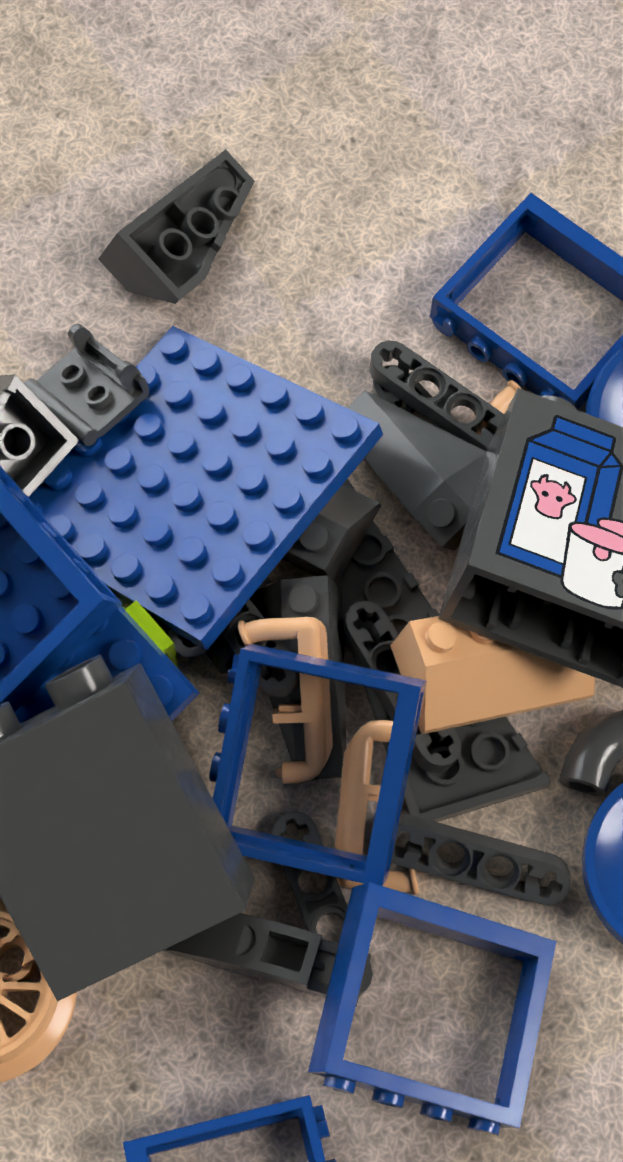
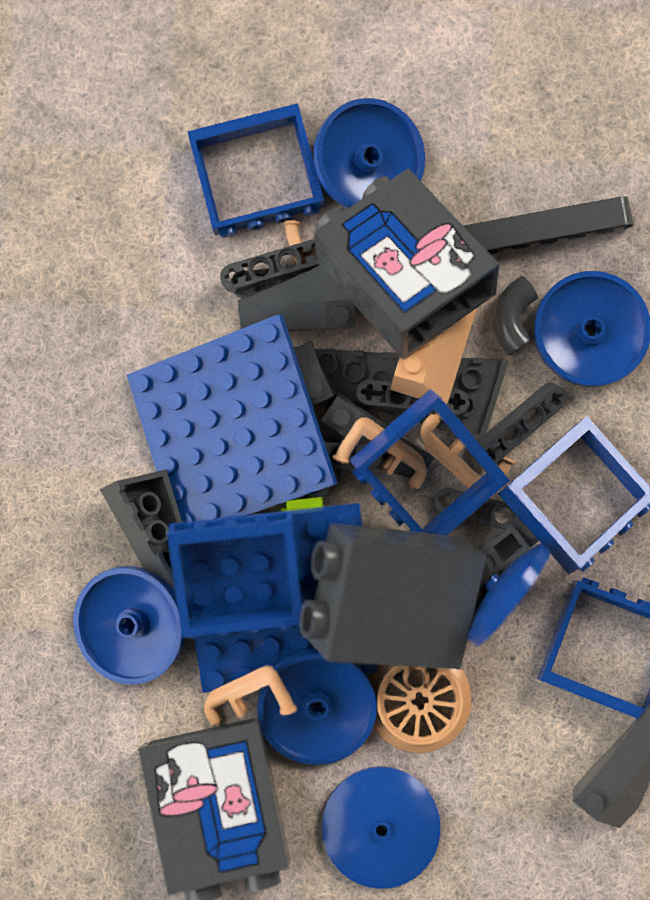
camera: 50 degrees left, 15 degrees up
dark grey piece [24,324,149,446] -> none
dark grey wedge [98,149,255,304] -> none
none -> blue dish [467,543,551,647]

